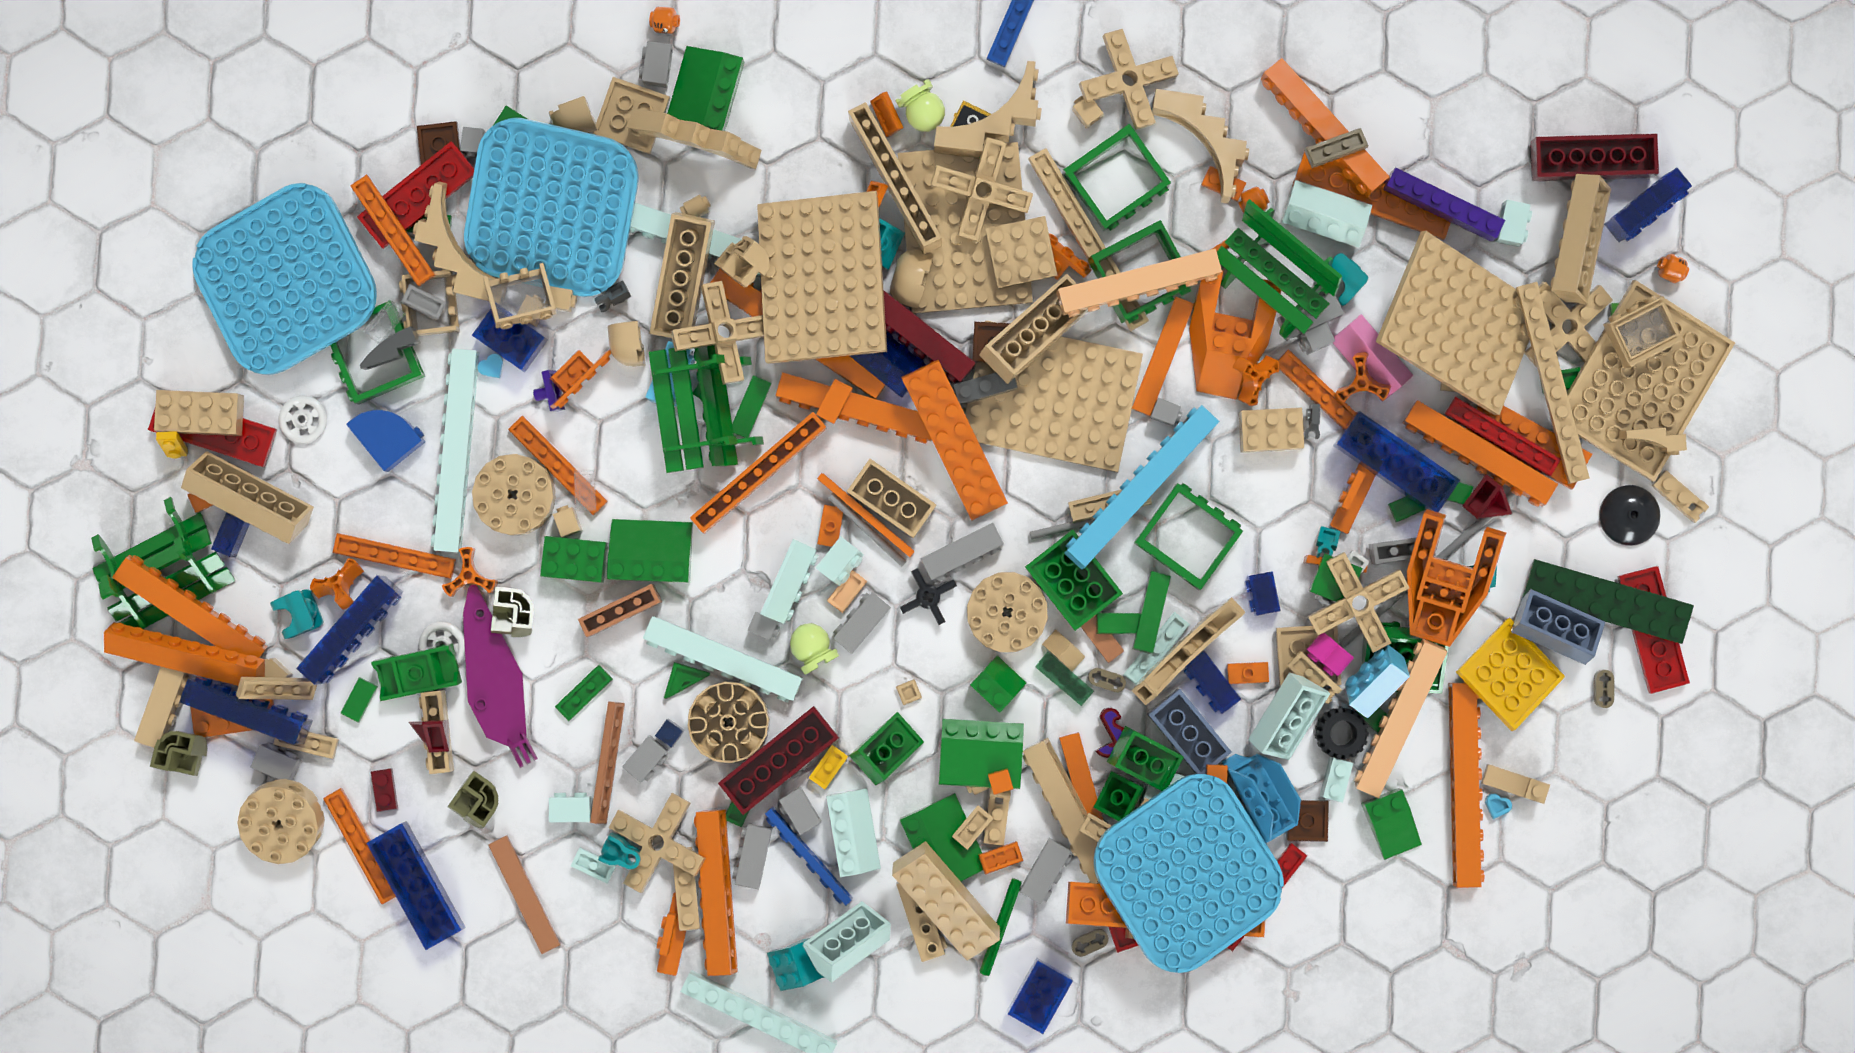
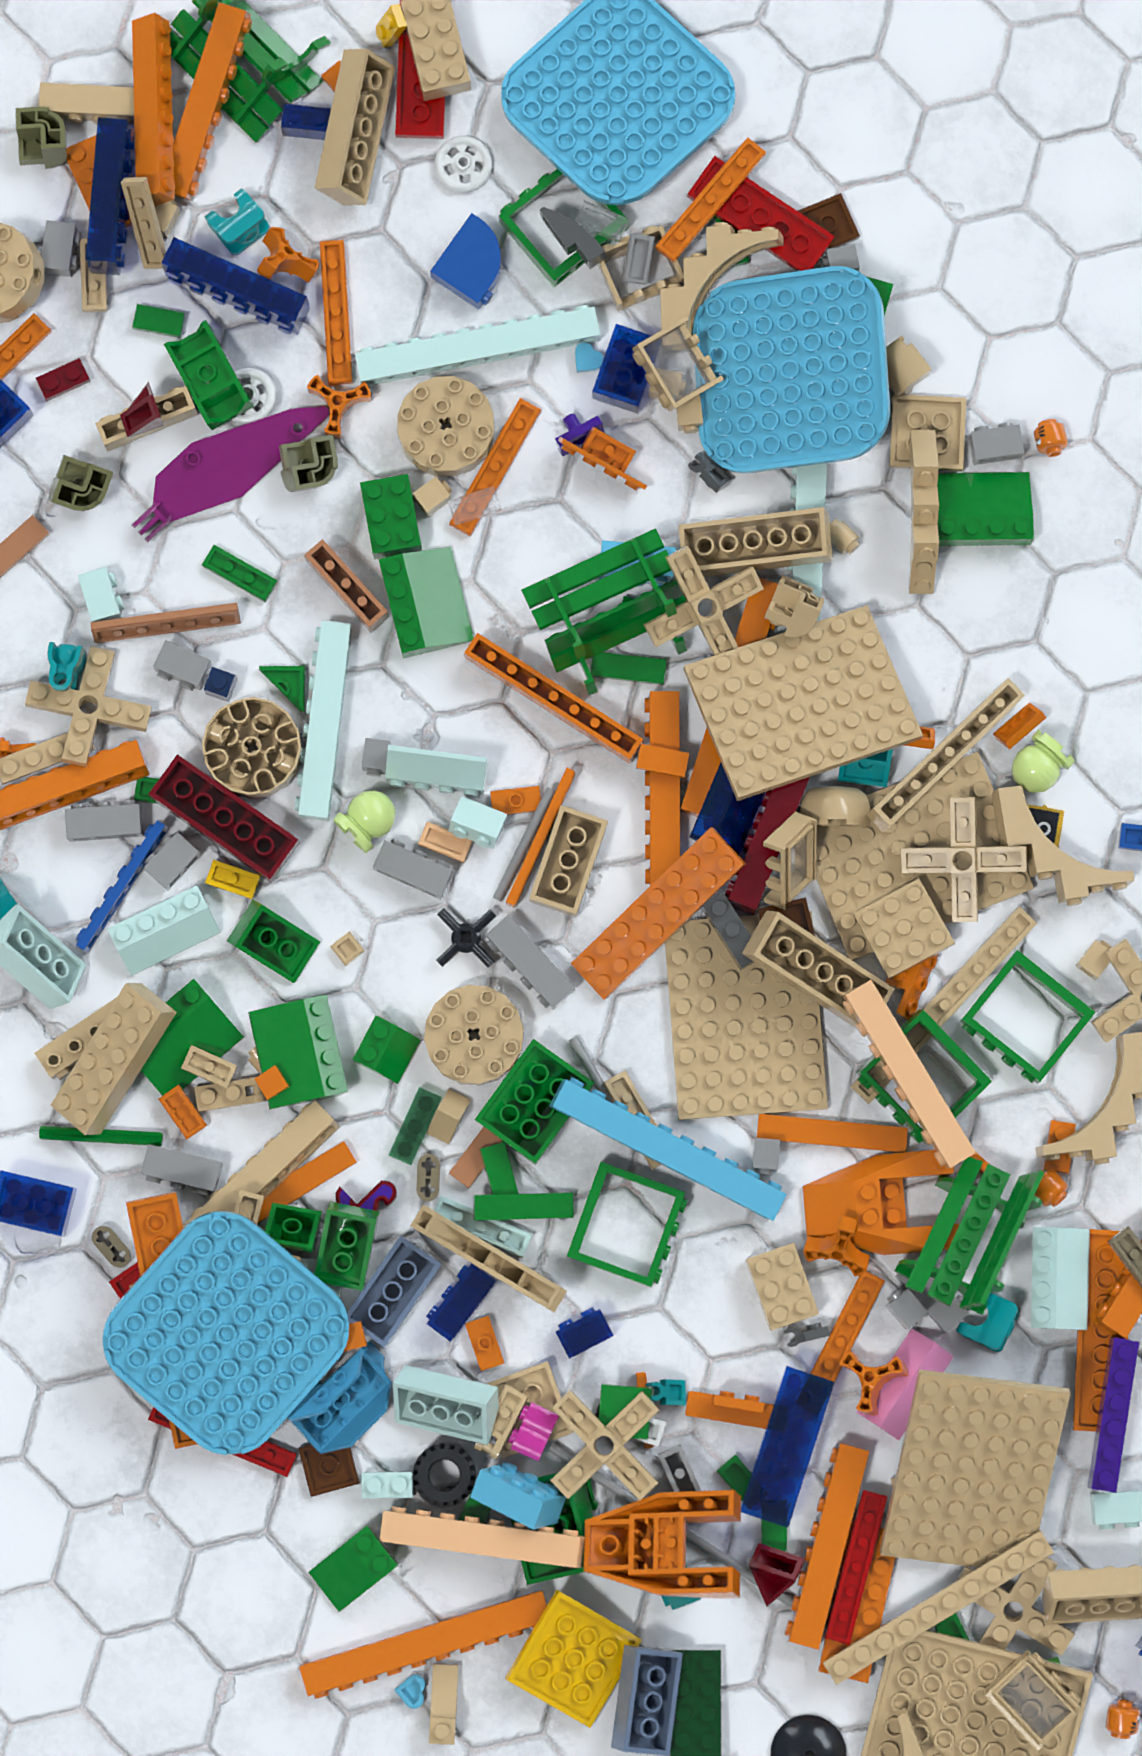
camera: 75 degrees right, 5 degrees down
light aqua plate [571,847,616,883] -> none
tan brick [607,321,646,367] -> none
none -> tan window [763,812,817,910]

